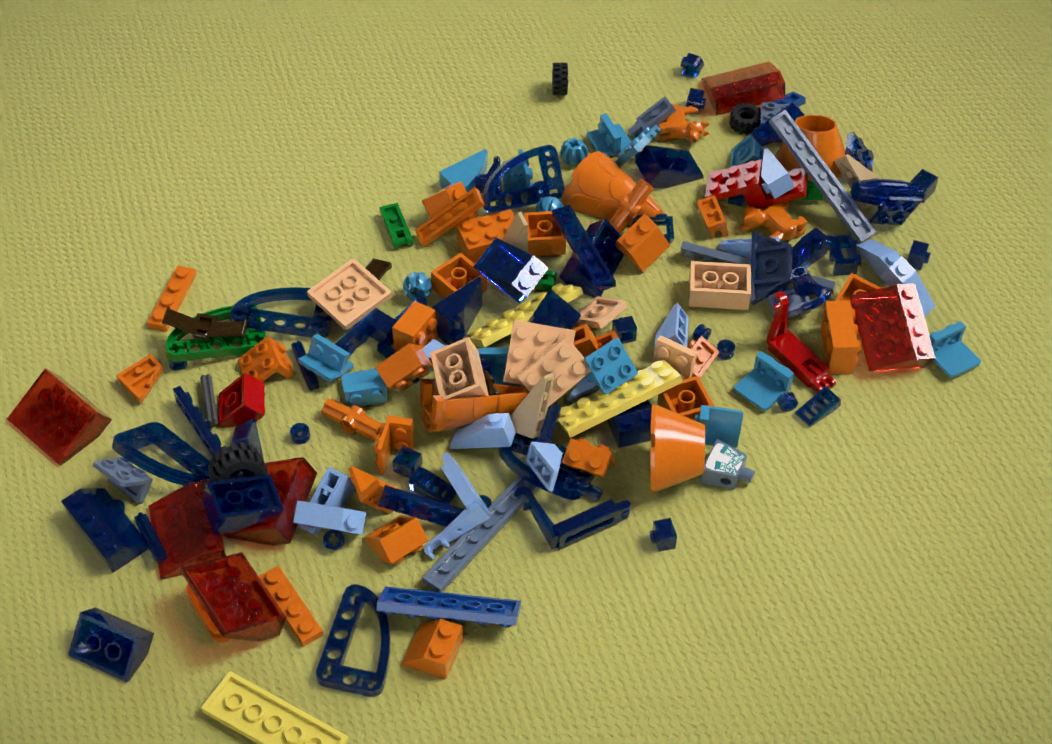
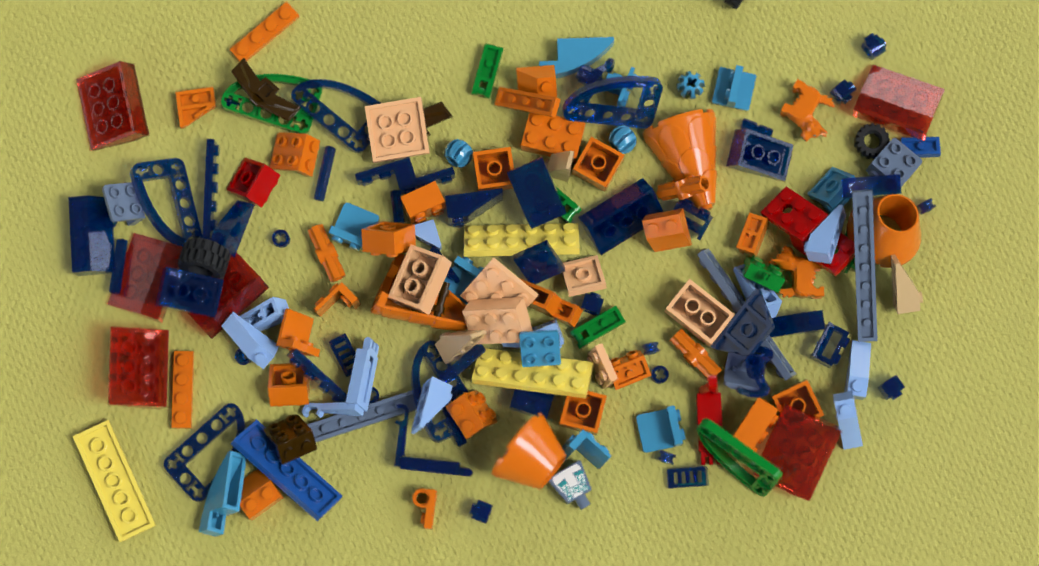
camera: 35 degrees right, 30 degrees up
clear blue slope [68,607,154,682] -> none
dark grey axle [200,374,218,427] -> none
dark azure bracket [298,334,354,382] -> none
clear blue plate [392,446,423,479] -> none
light blue slope [450,413,516,449] -> none
clear blue bush [530,181,550,199] -> none
clear blue plate [552,205,616,293] -> none
dark azure plate [615,125,661,167] -> none
sand blue hinge [628,97,676,139] -> none
light blue slope [654,303,689,348] -> none
plate [845,132,874,172] -> none
clear blue plate [850,179,925,225] -> none
clear blue brick [907,169,939,203] -> none
dark azure bracket [924,321,981,378] -> none
none -> dark azure slope [199,451,246,537]
none -> dark brown bracket [264,415,317,465]
none -> orange plate [413,489,437,530]
none -> green plate [570,306,626,349]
none -> orange piece [670,329,722,379]
none -> green beam [697,418,783,497]
none -> green plate [742,255,786,293]

